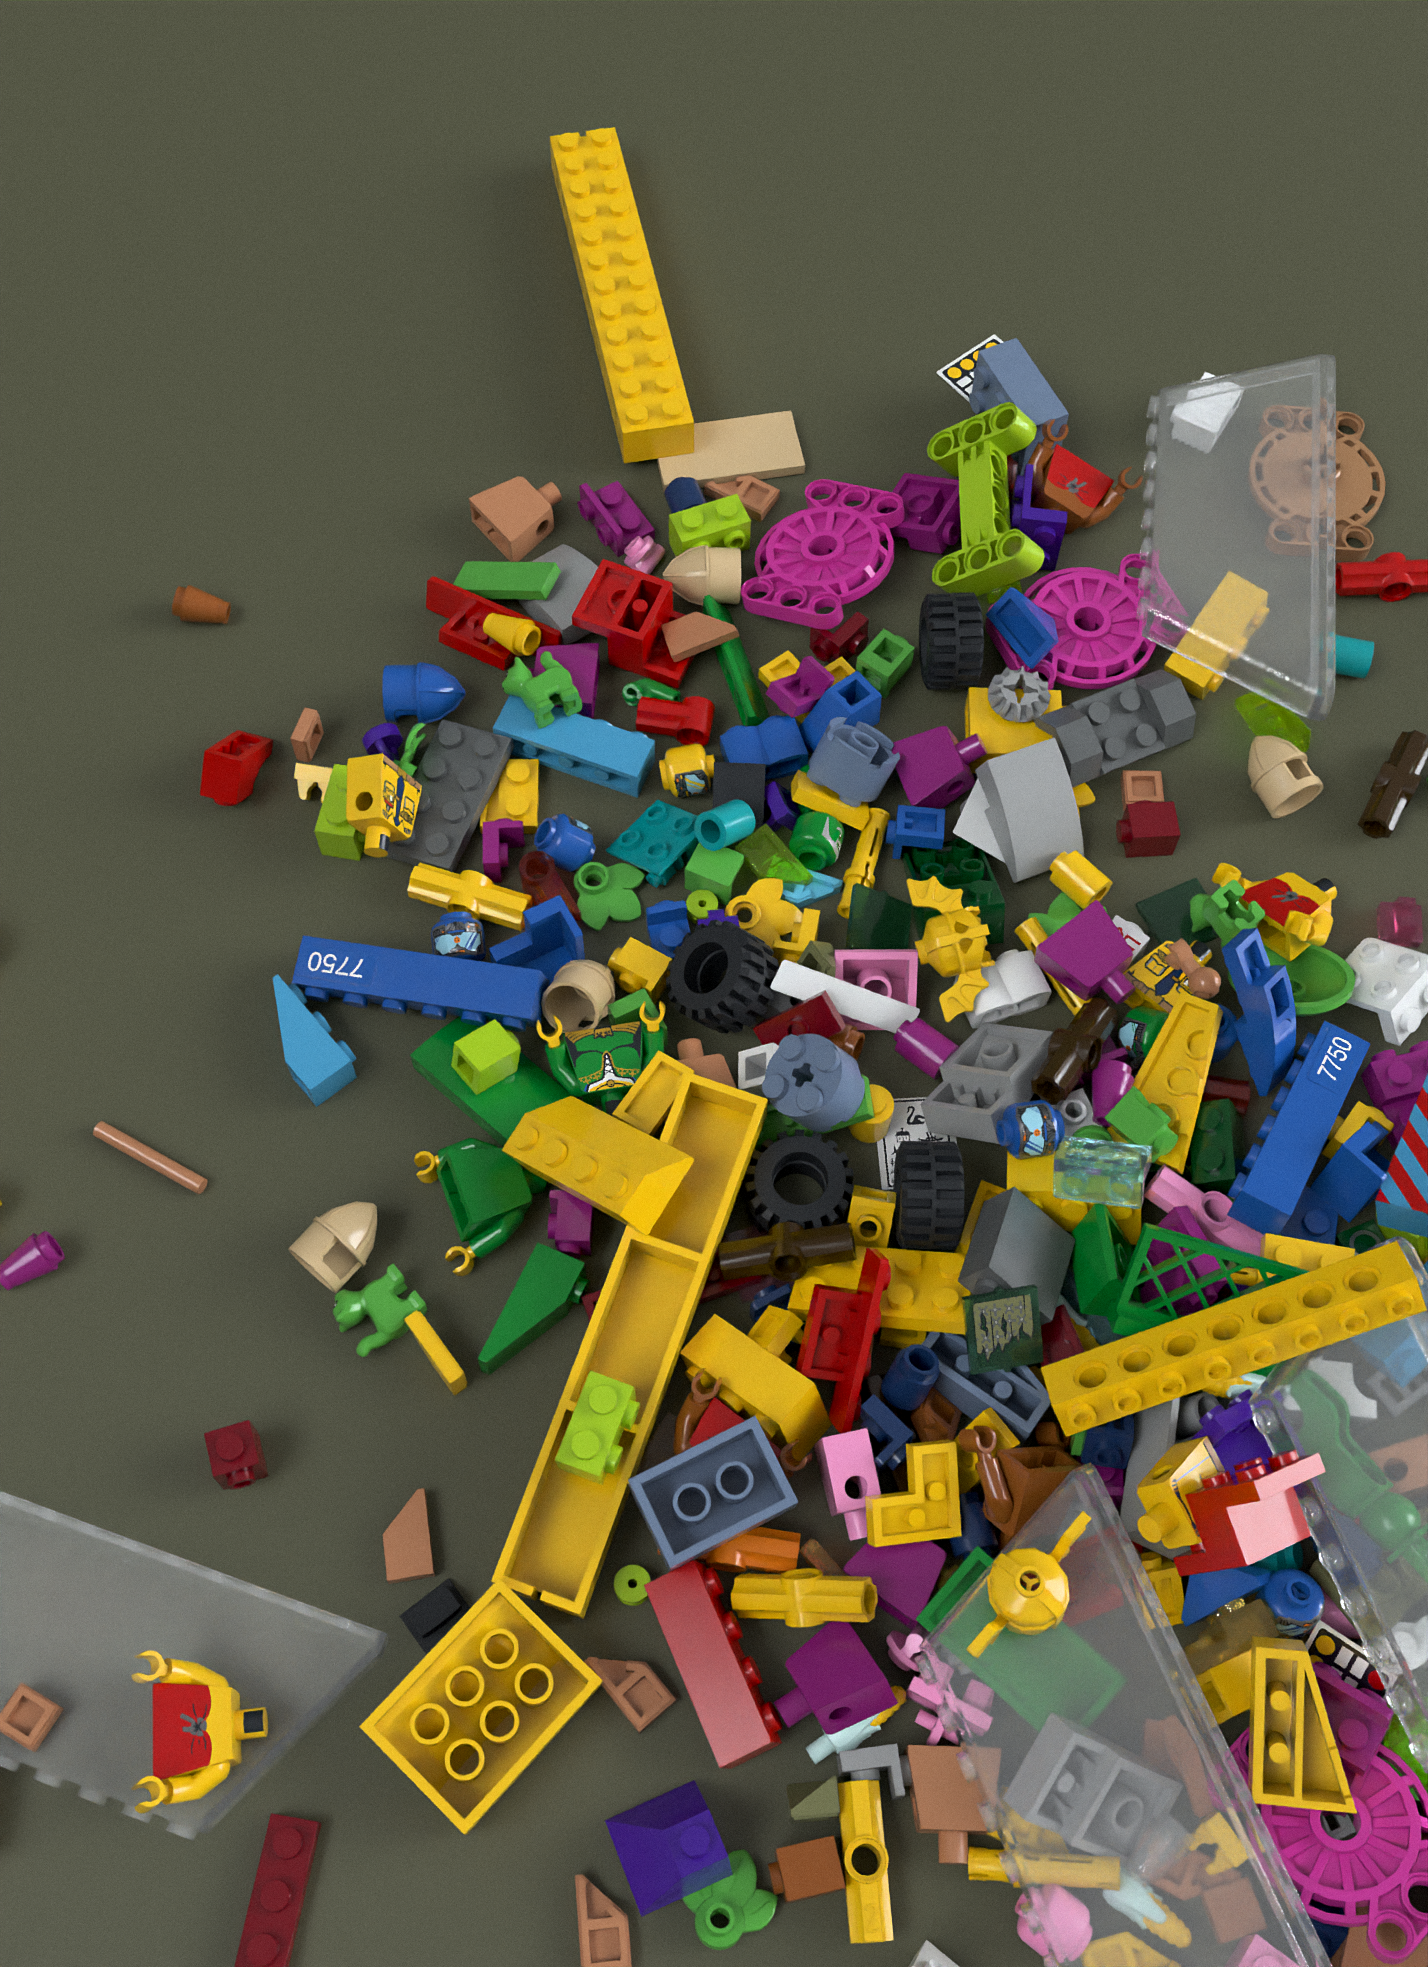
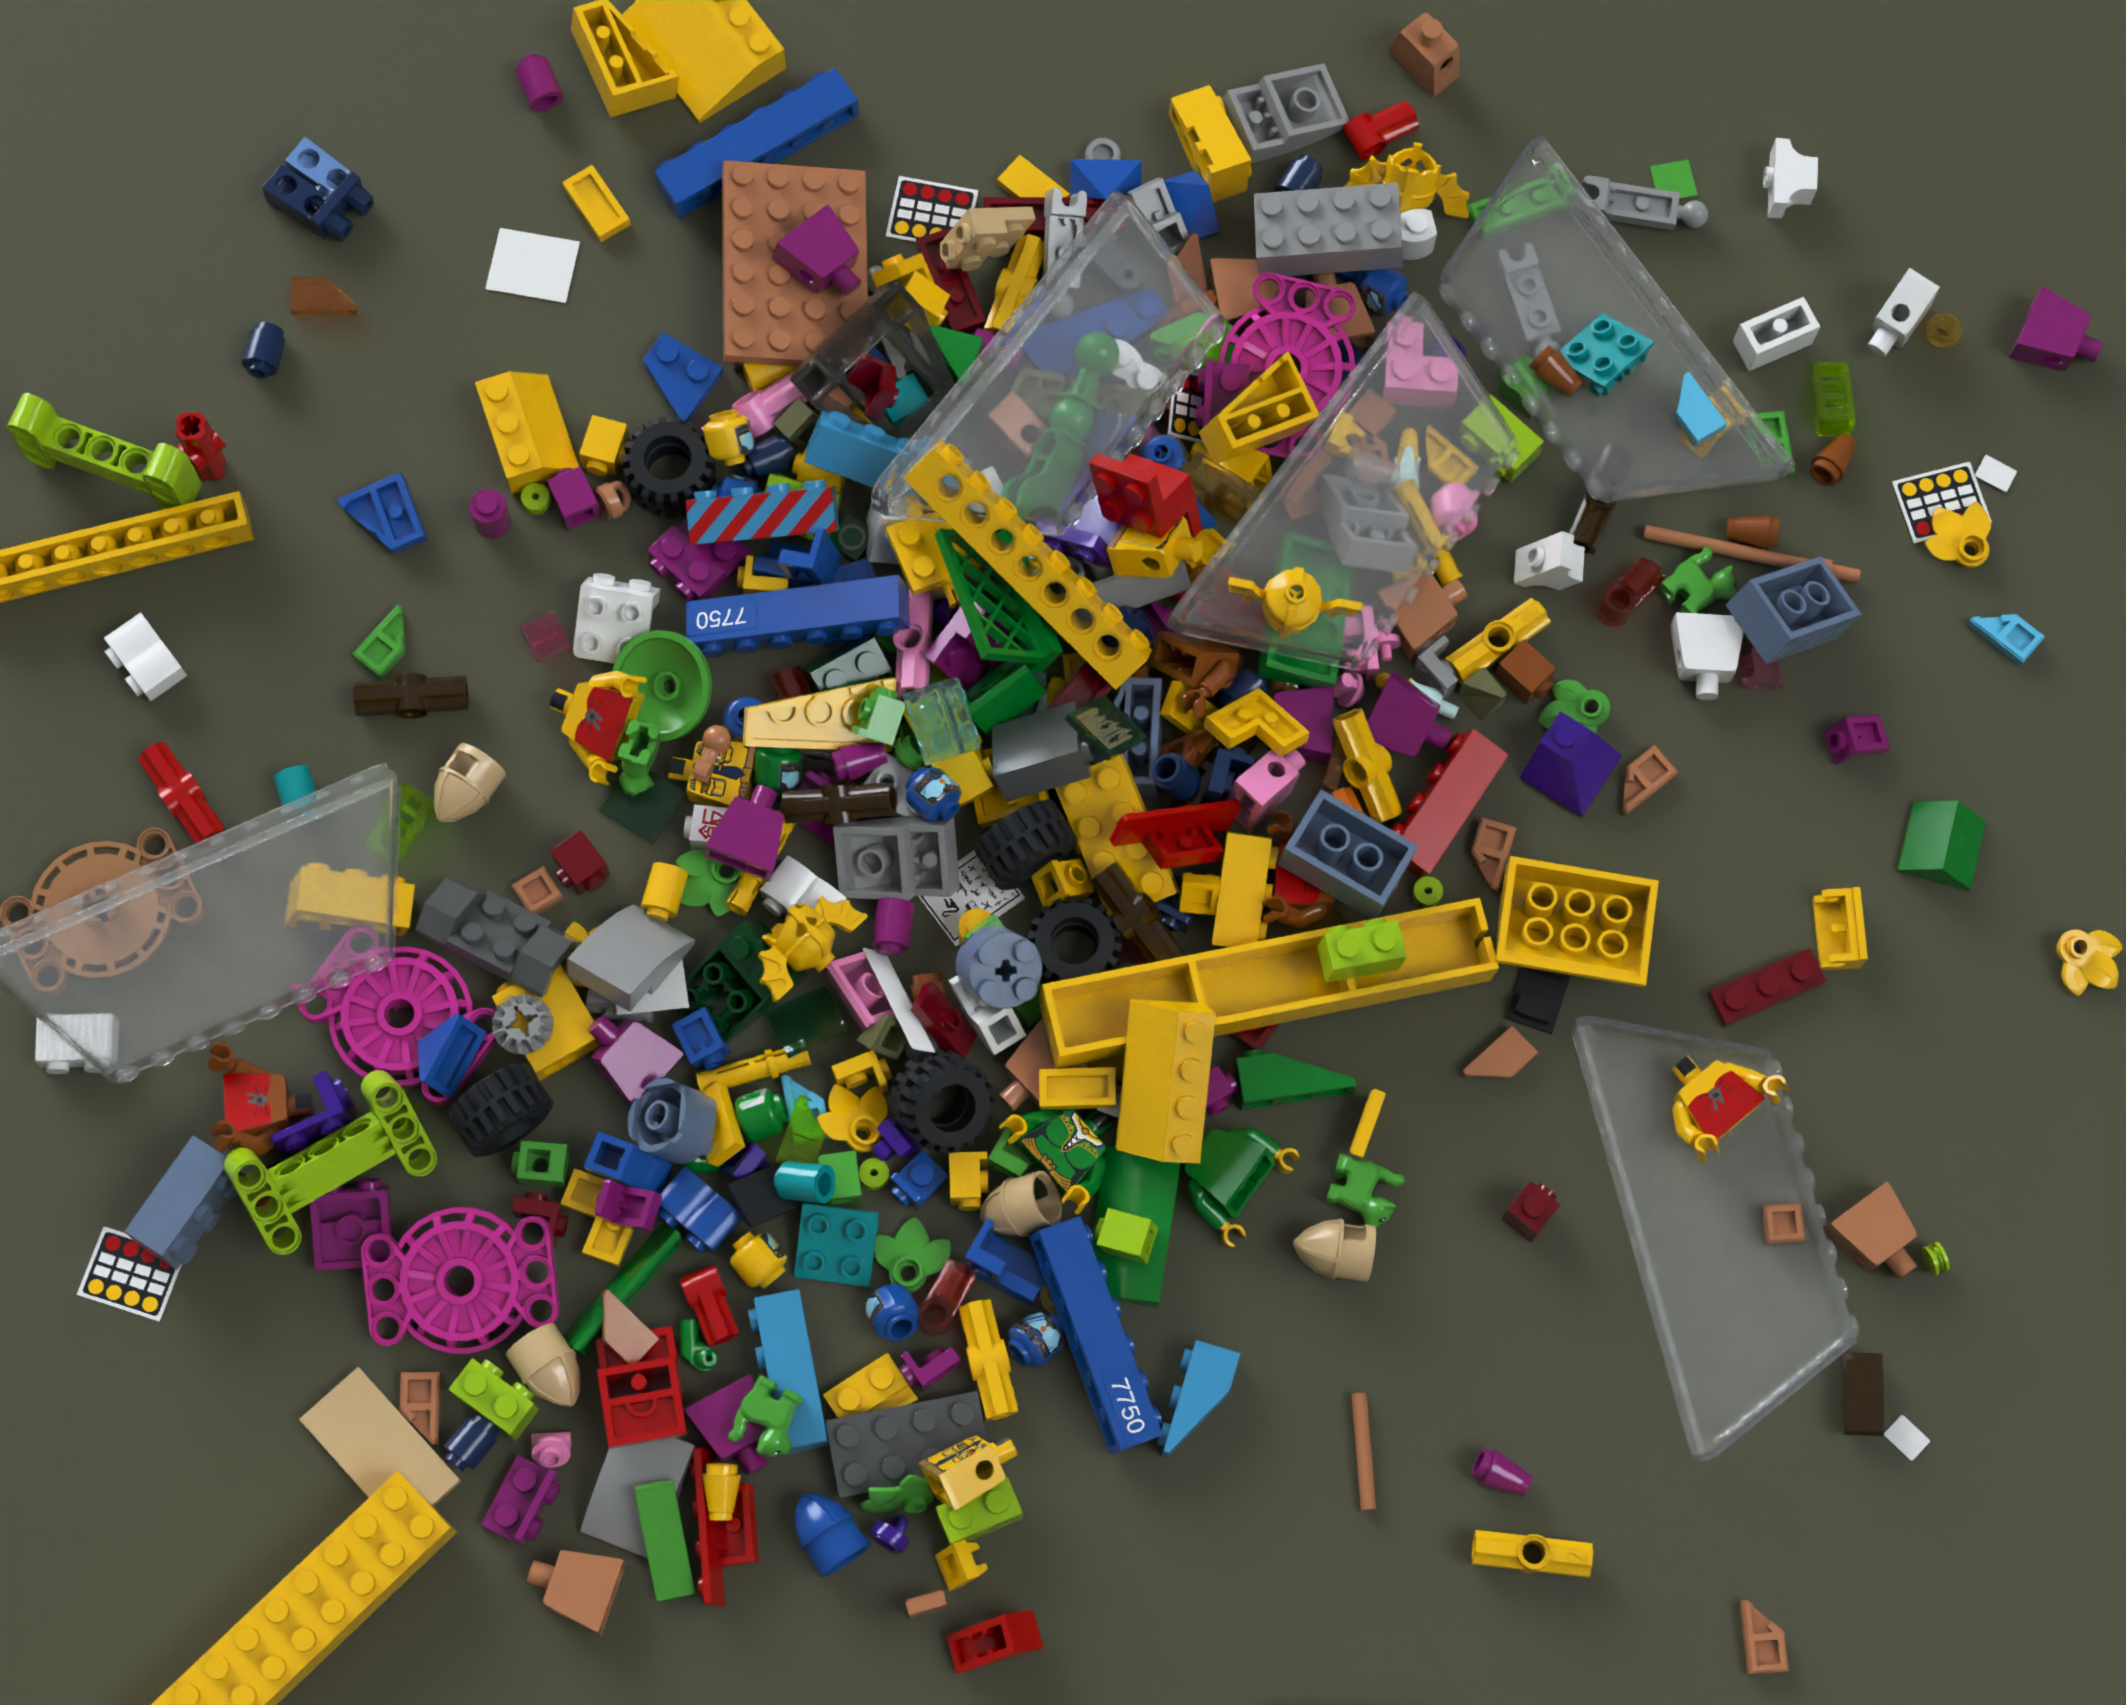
camera: 125 degrees left, 10 degrees up
blue slope [1221,928,1296,1096] -> none

